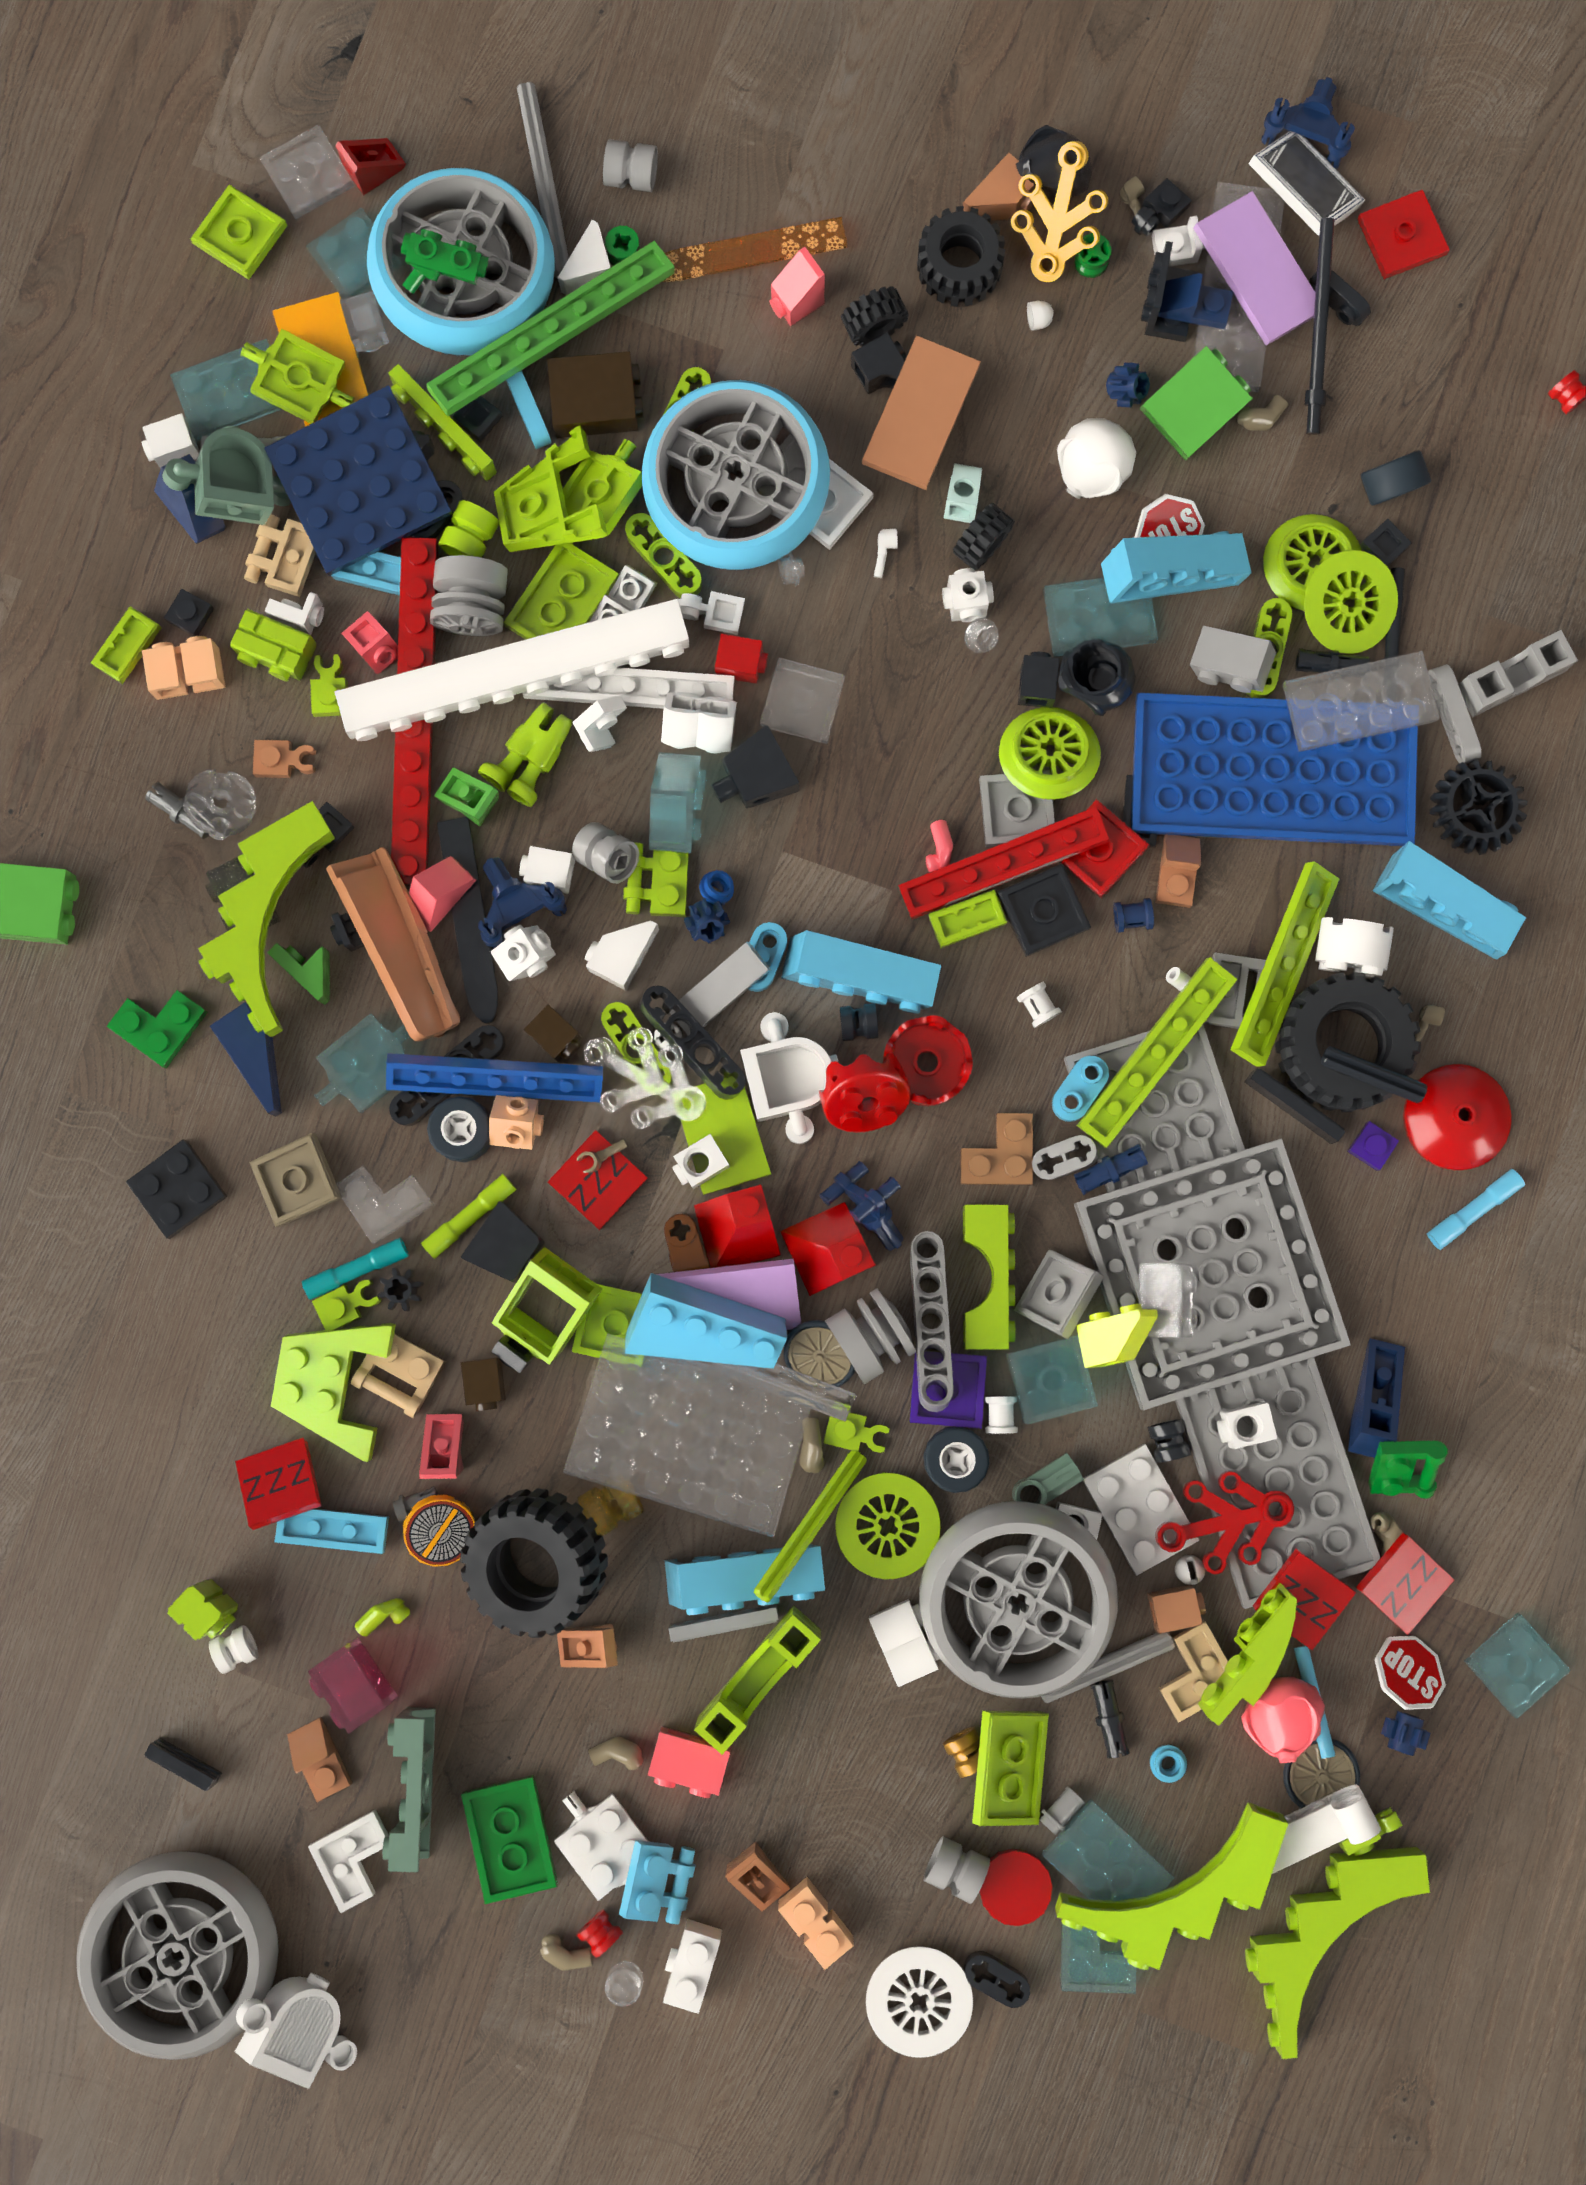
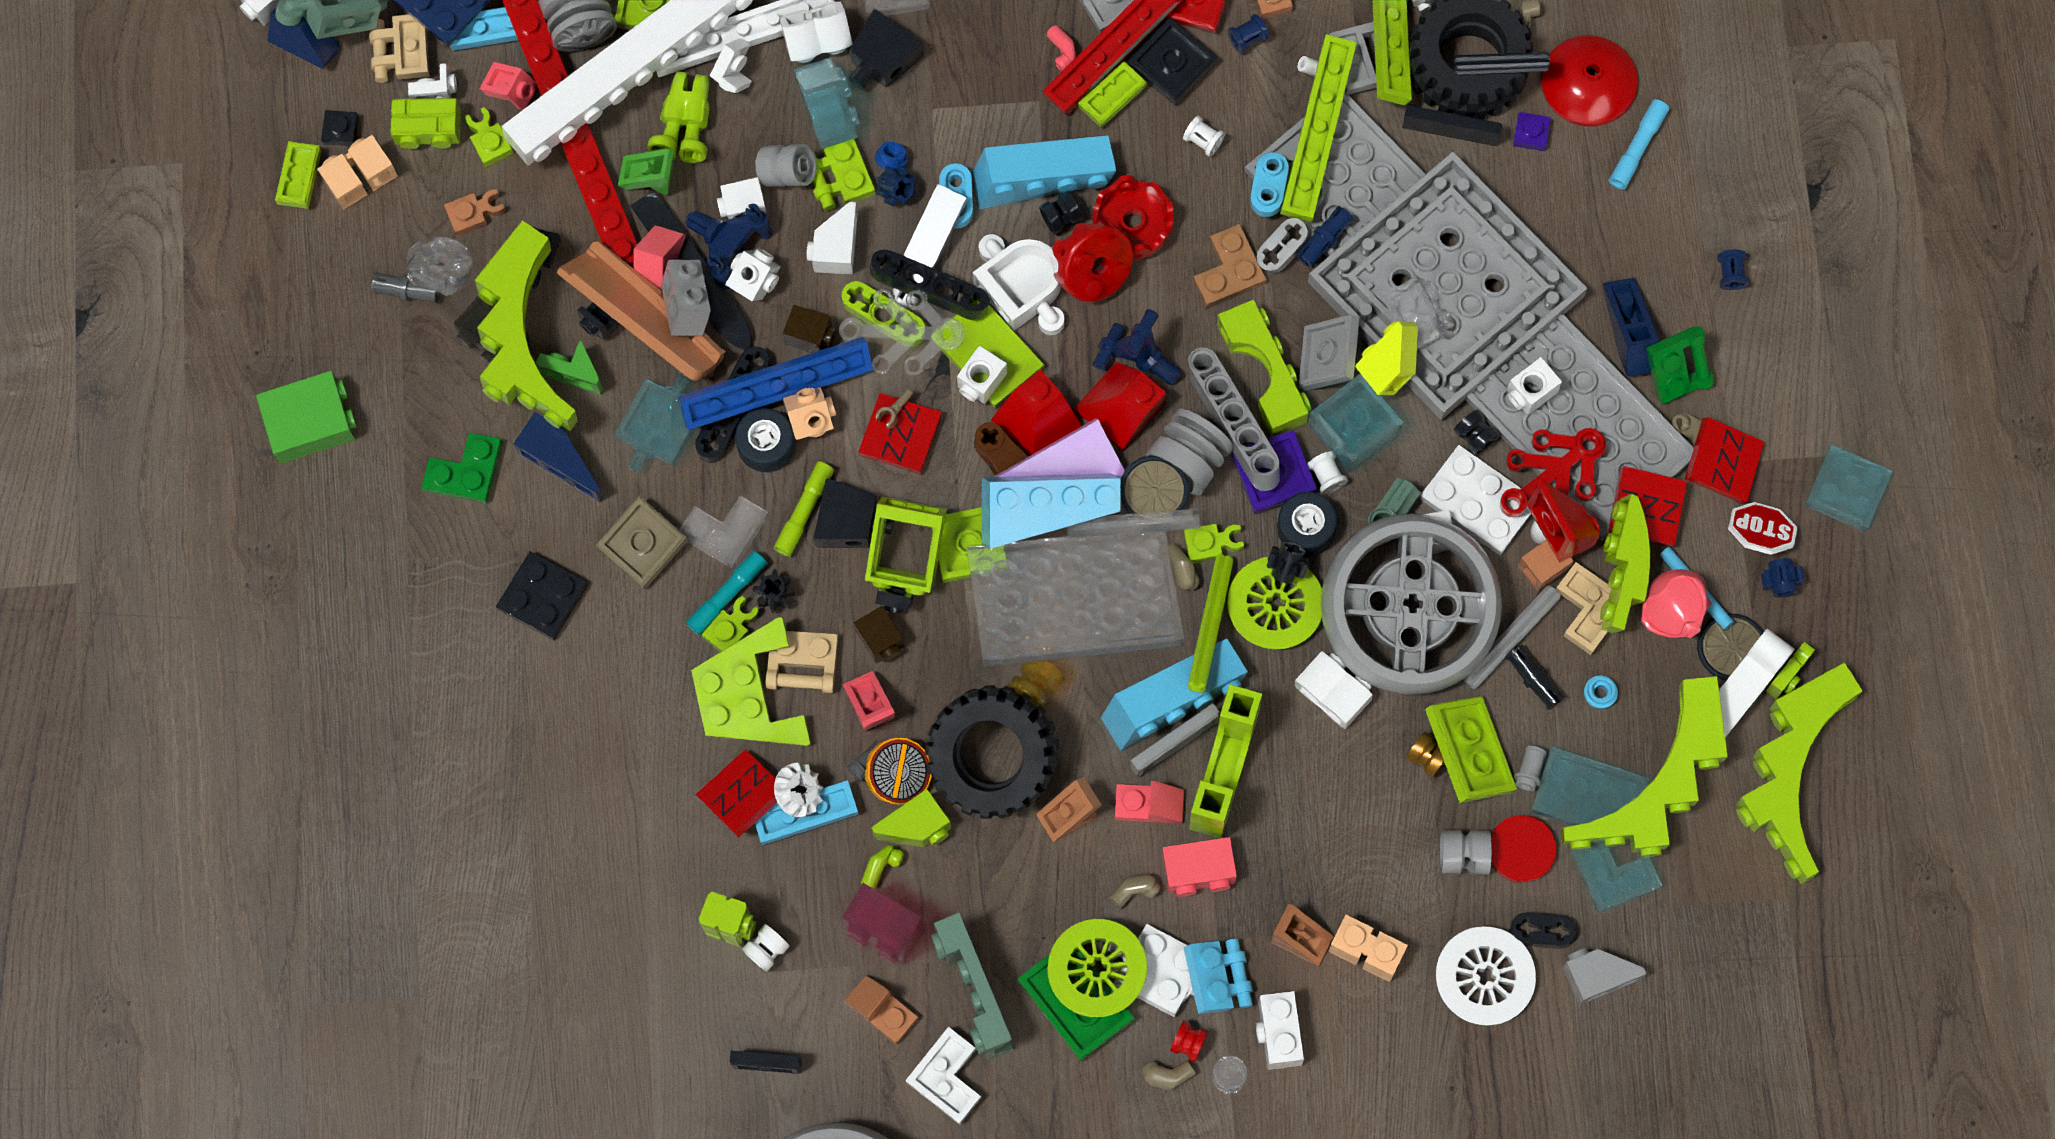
camera: 25 degrees left, 10 degrees down
none -> light grey brick [661,260,711,336]
none -> white gear [774,762,823,817]
none -> lime slope [871,789,951,848]
none -> lime piece [1047,919,1147,1017]
none -> coral slope [1115,781,1184,824]
none -> black gear [1267,542,1310,583]
none -> red slope [1527,481,1600,563]
none -> light grey slope [1563,948,1647,1006]
none -> dark blue bush [1717,249,1750,290]

